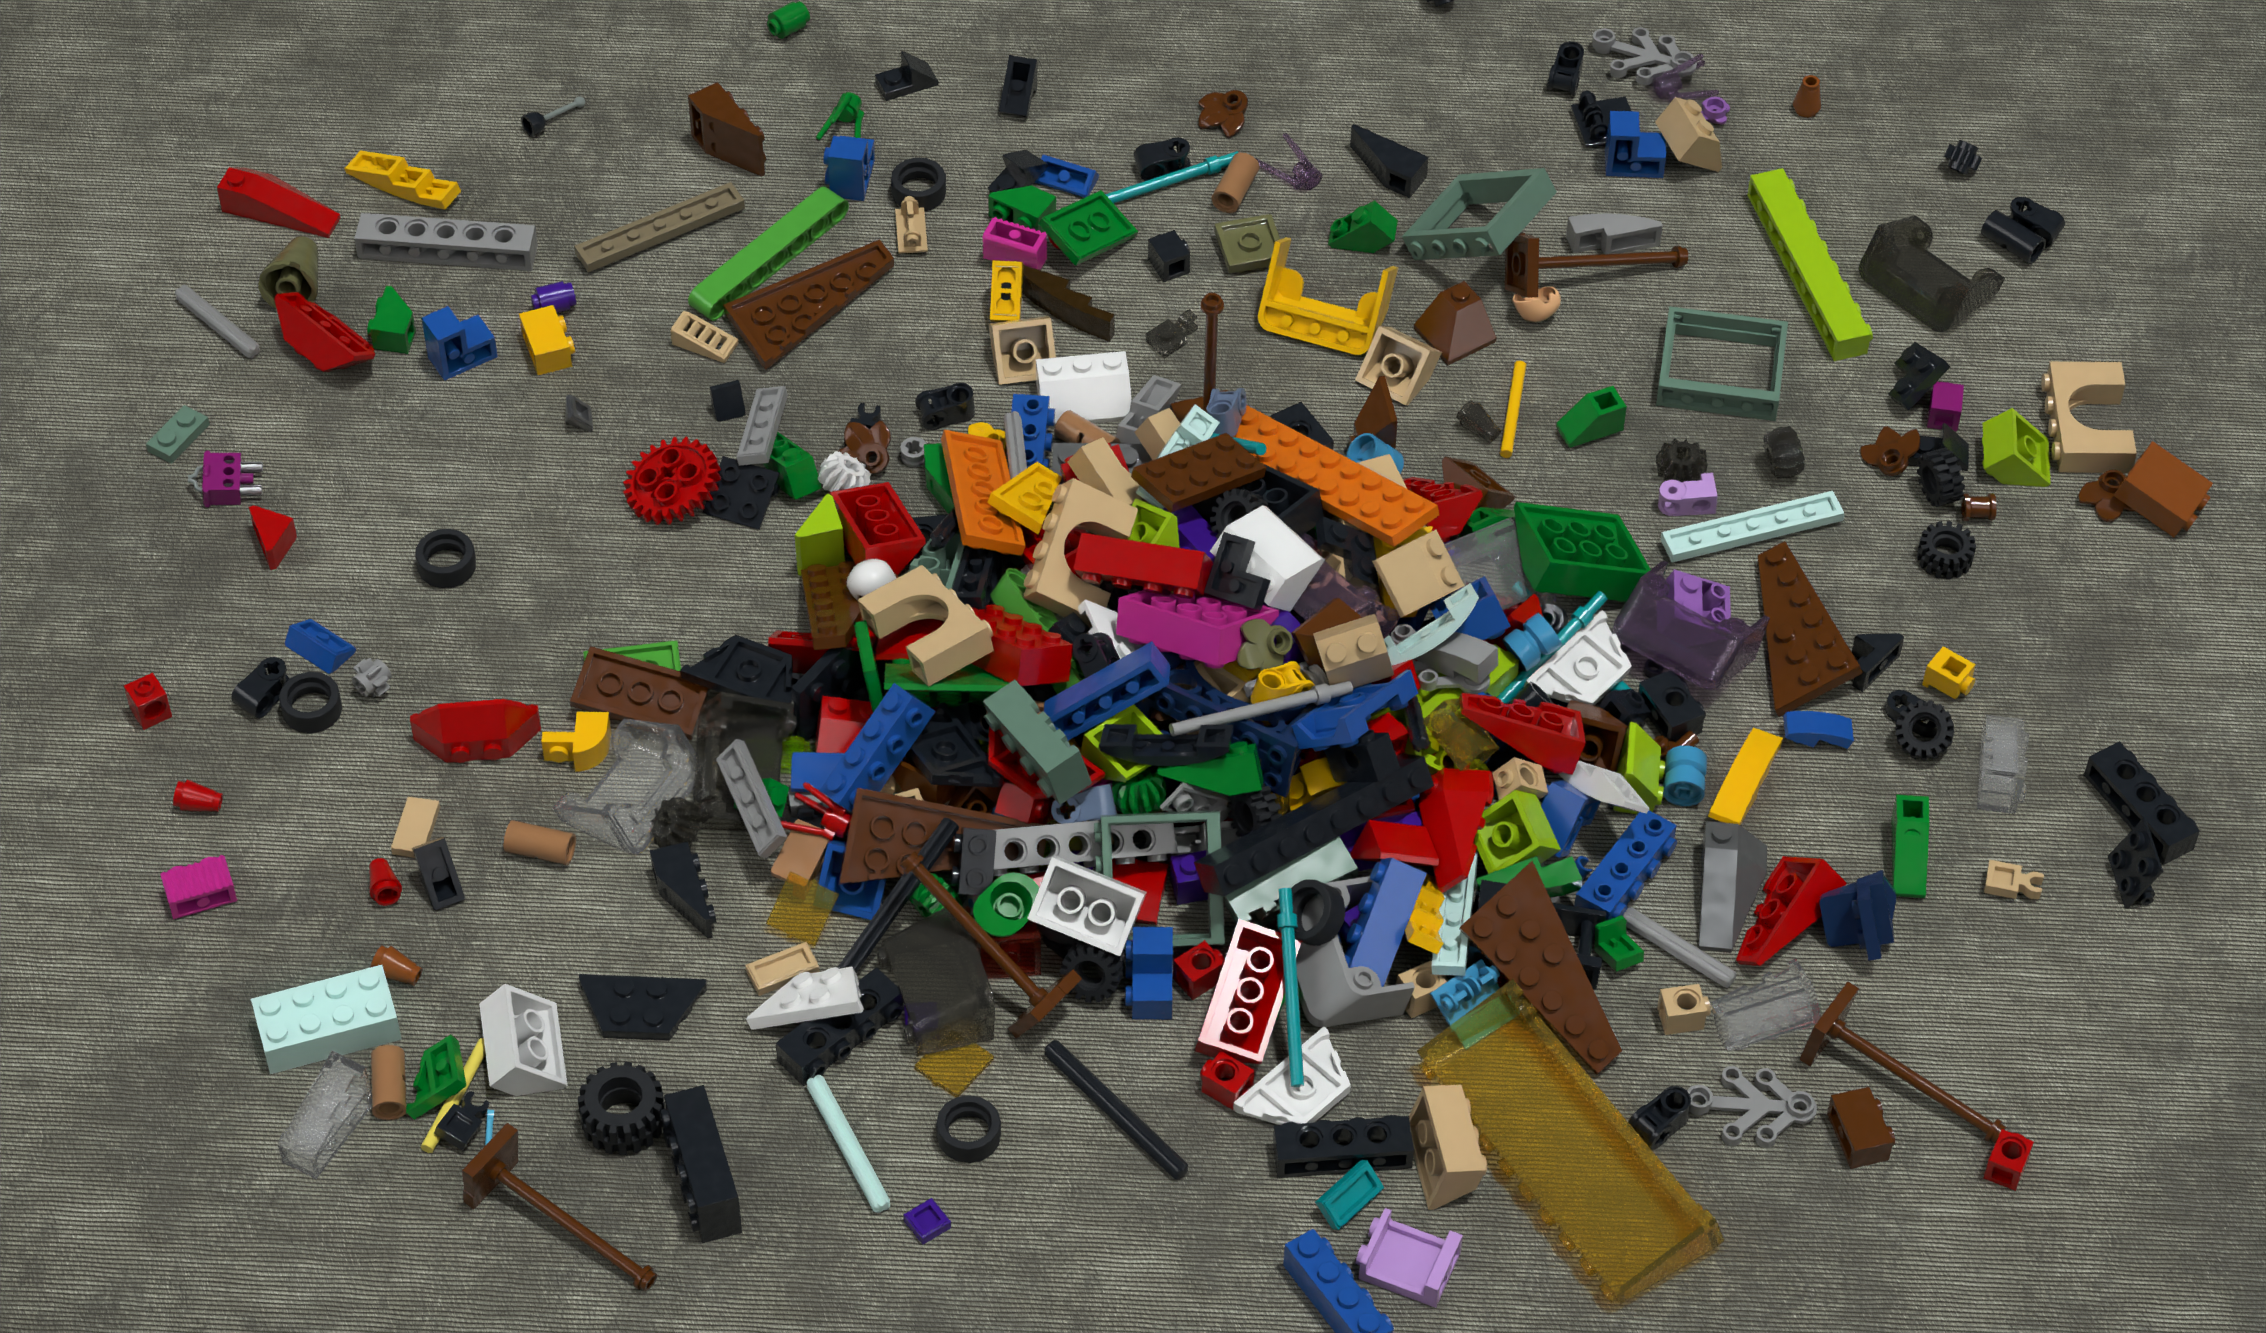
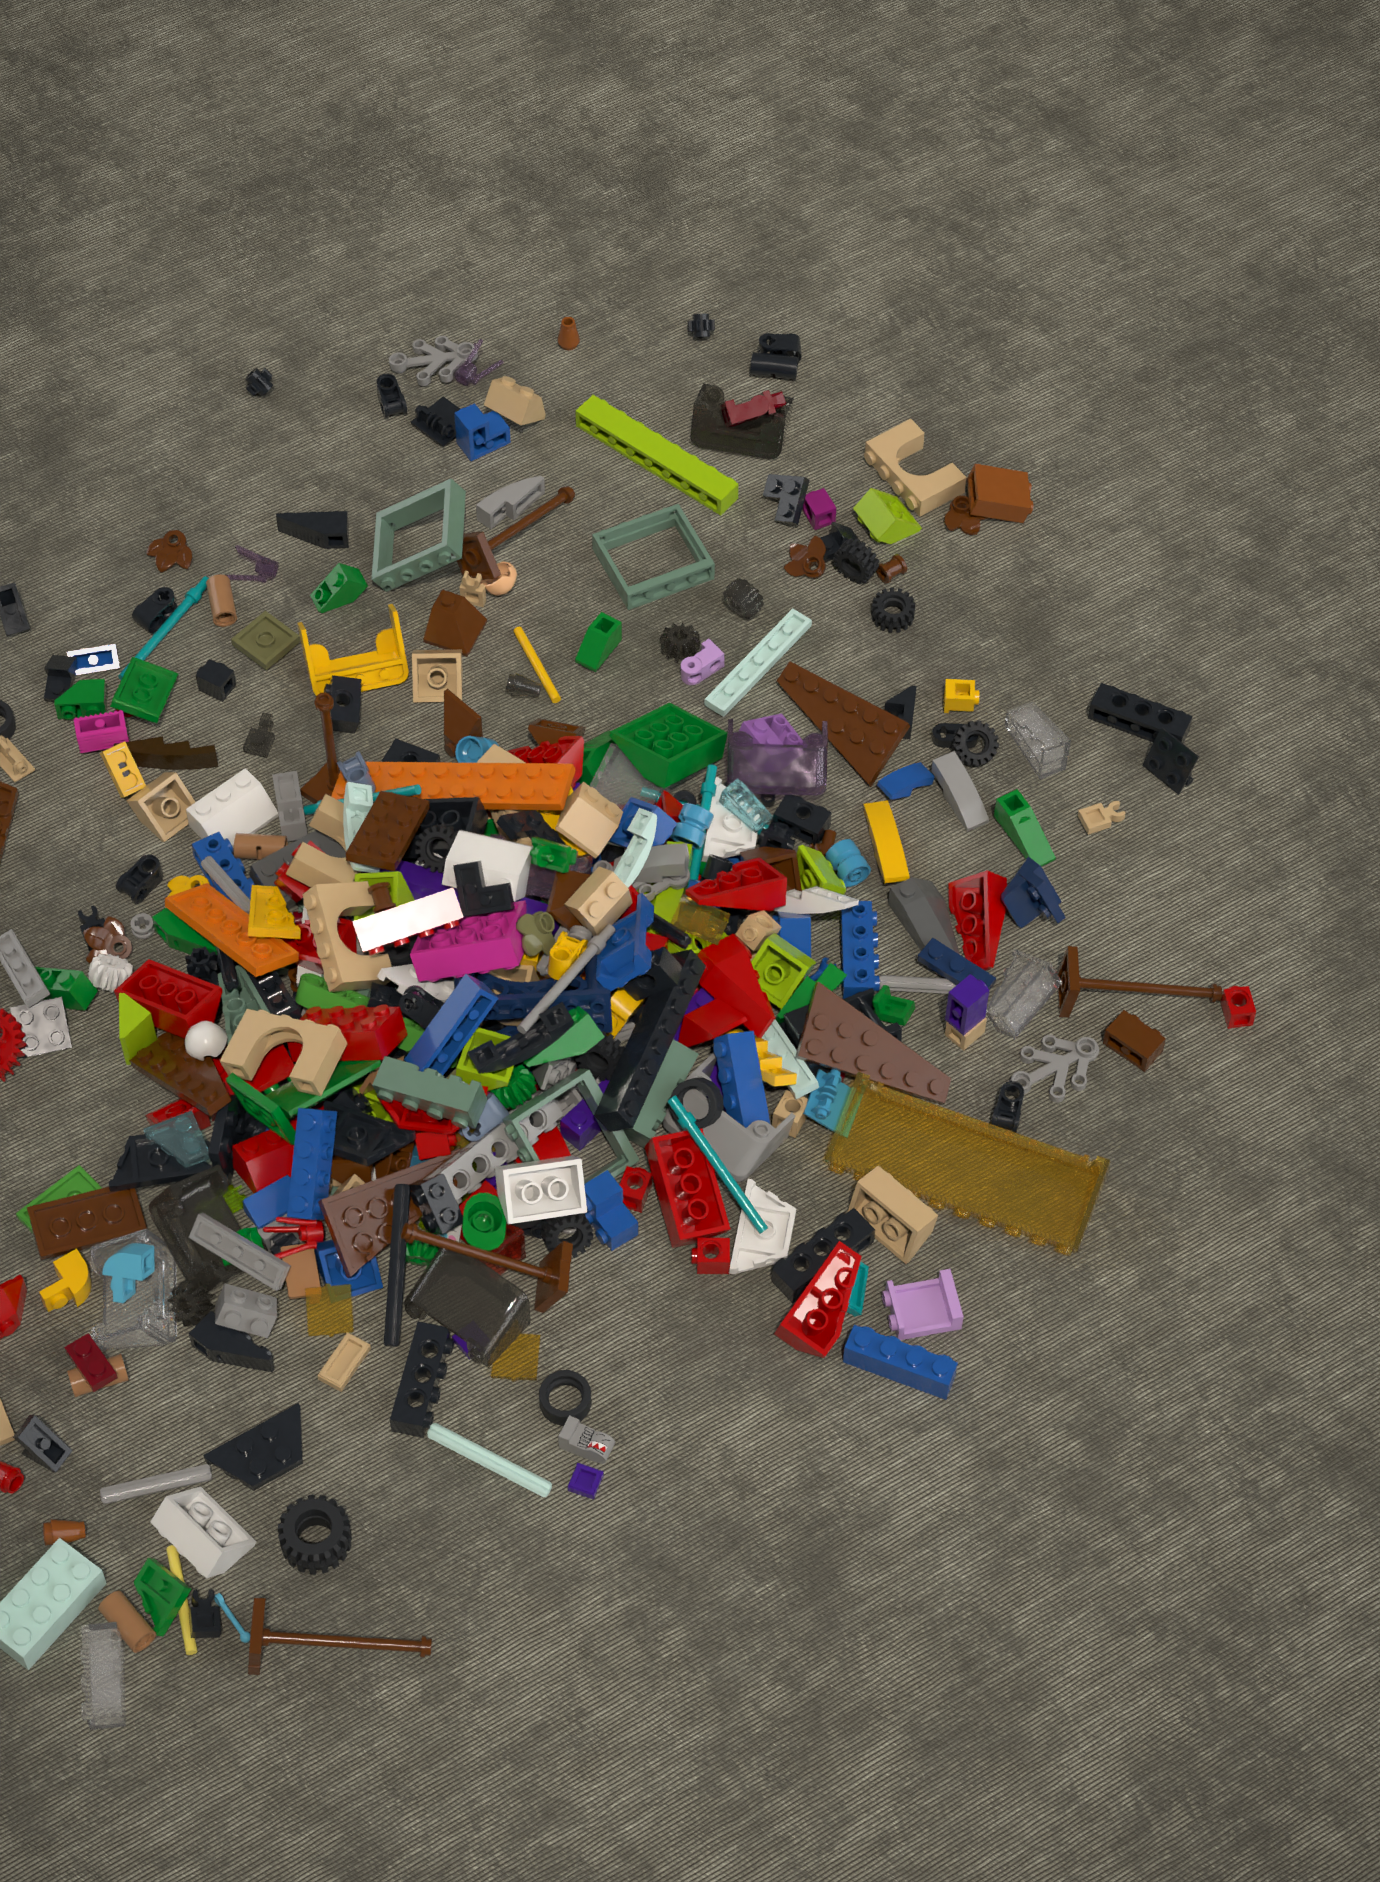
camera: 35 degrees left, 5 degrees up
black brick [660,1085,742,1243] -> none
white wing [746,967,864,1030] -> none
black axle [1045,1040,1188,1180] -> none
medium lavender plate [1701,97,1730,124] -> none
none -> dark red plate [64,1333,118,1392]
none -> light grey axle [100,1464,212,1504]
none -> medium azure brick [102,1243,155,1303]
none -> clear light blue wing [143,1110,210,1168]
none -> black gear [185,946,218,979]
none -> light grey brick [215,1283,277,1338]
none -> black brick [324,675,362,734]
none -> reddish brown bush [368,882,396,914]
none -> tan plate [460,571,486,607]
none -> green hips [530,837,577,873]
none -> light grey leg [558,1415,615,1464]
none -> dark red hips [719,390,786,428]
none -> clear light blue slope [719,778,773,833]
none -> red wedge [774,1241,862,1358]
none -> dark blue plate [917,938,996,990]
none -> light grey slope [931,751,989,832]
none -> dark purple brick [945,974,989,1036]

